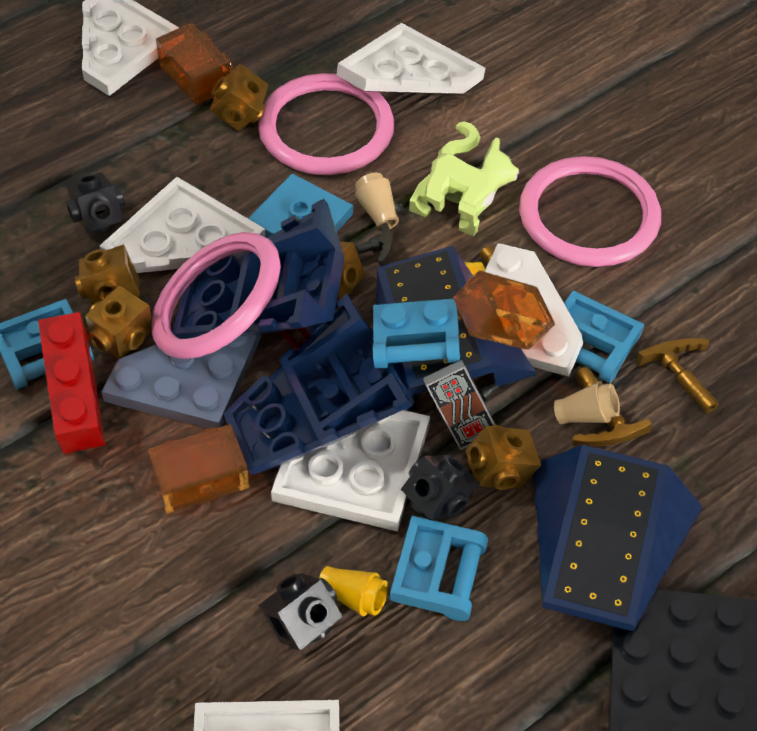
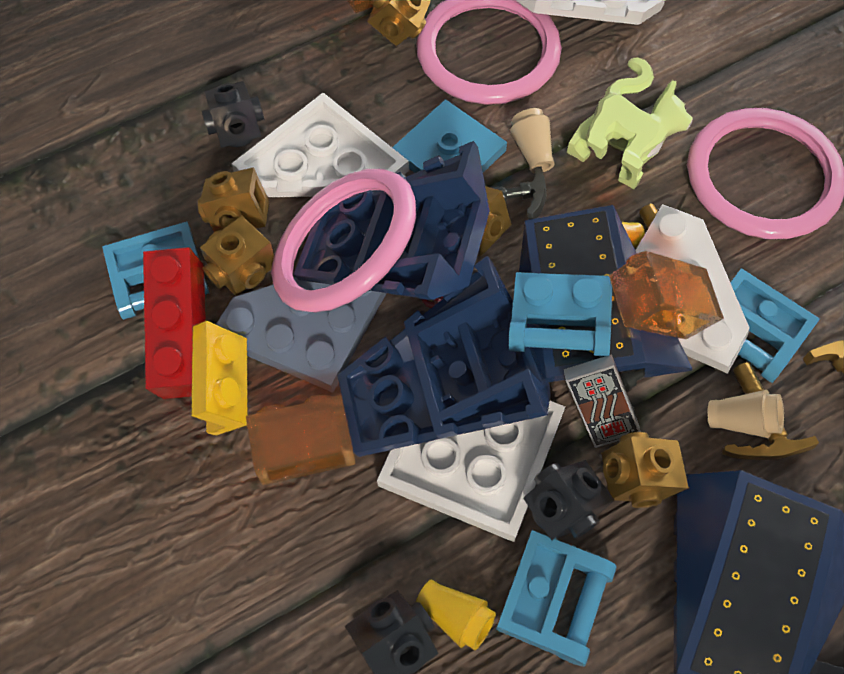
camera: 10 degrees right, 10 degrees up
none -> yellow bracket [192,321,248,436]

